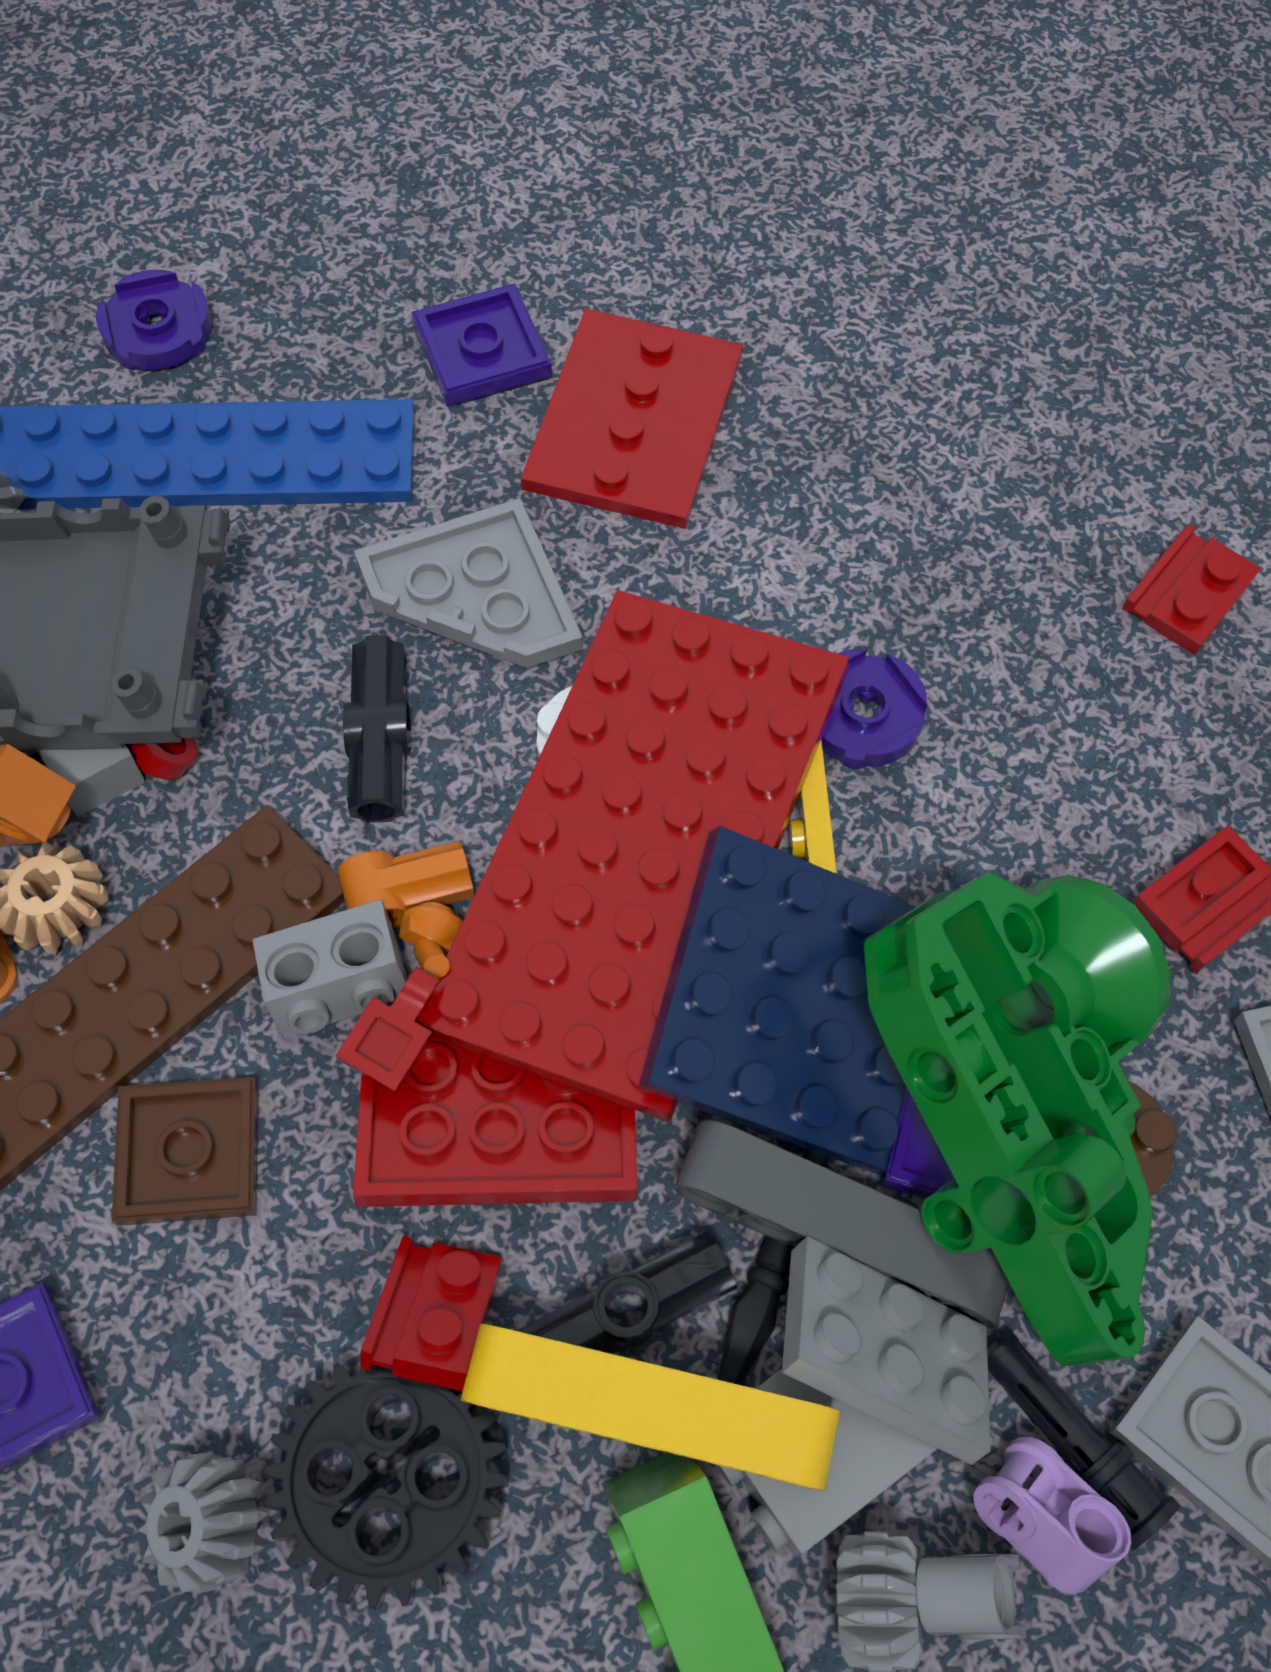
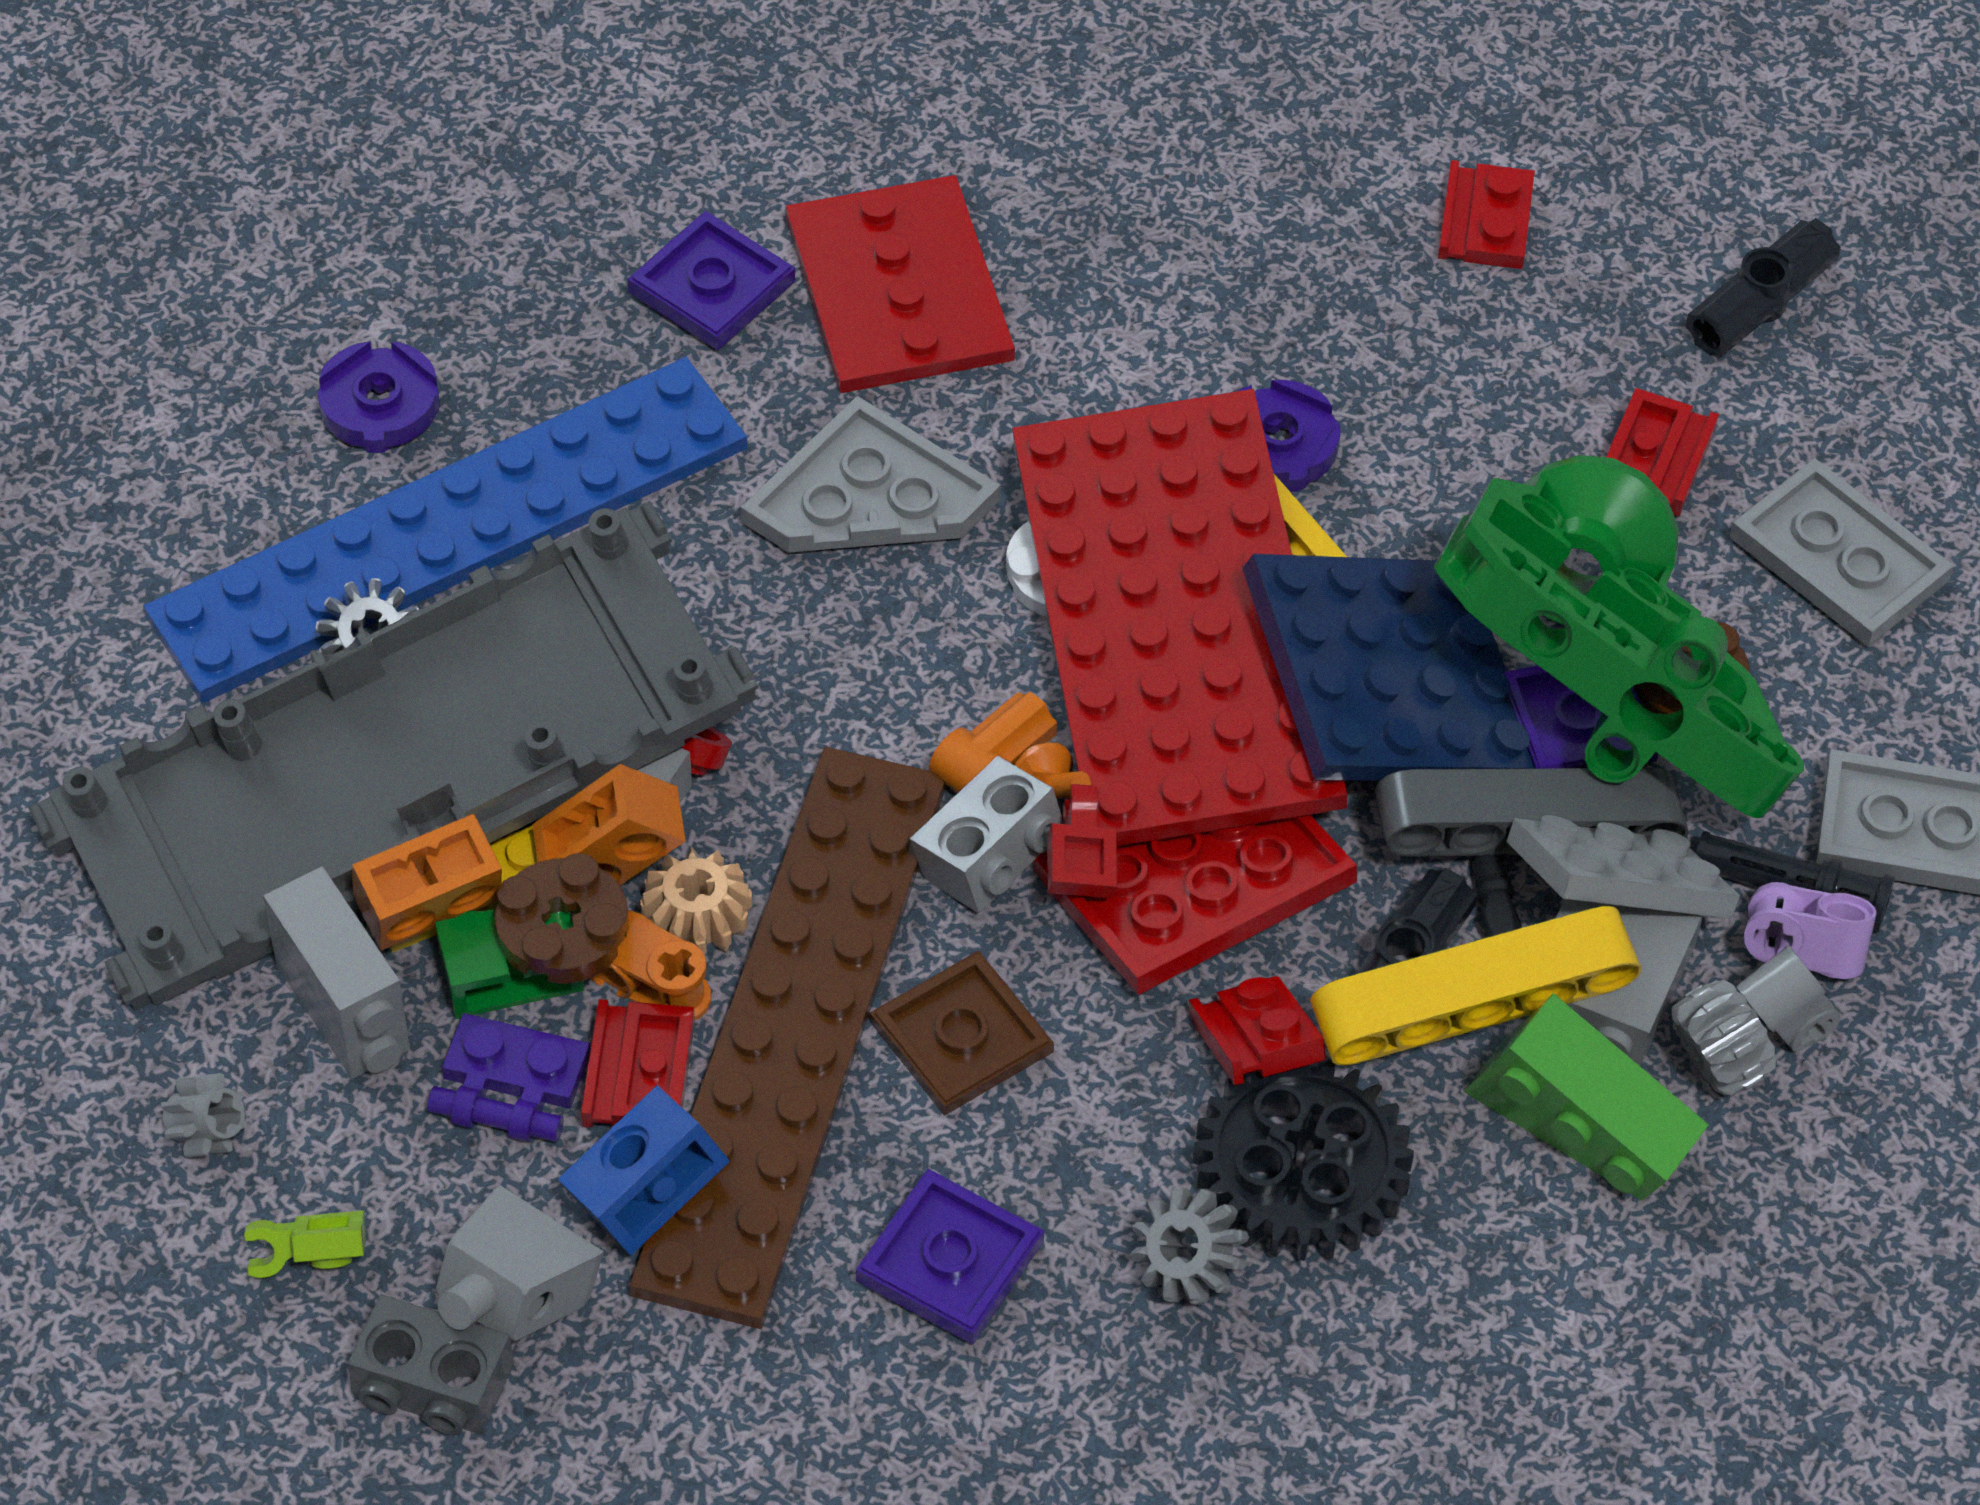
camera: 30 degrees left, 10 degrees down
black piece [343,635,411,823] -> none

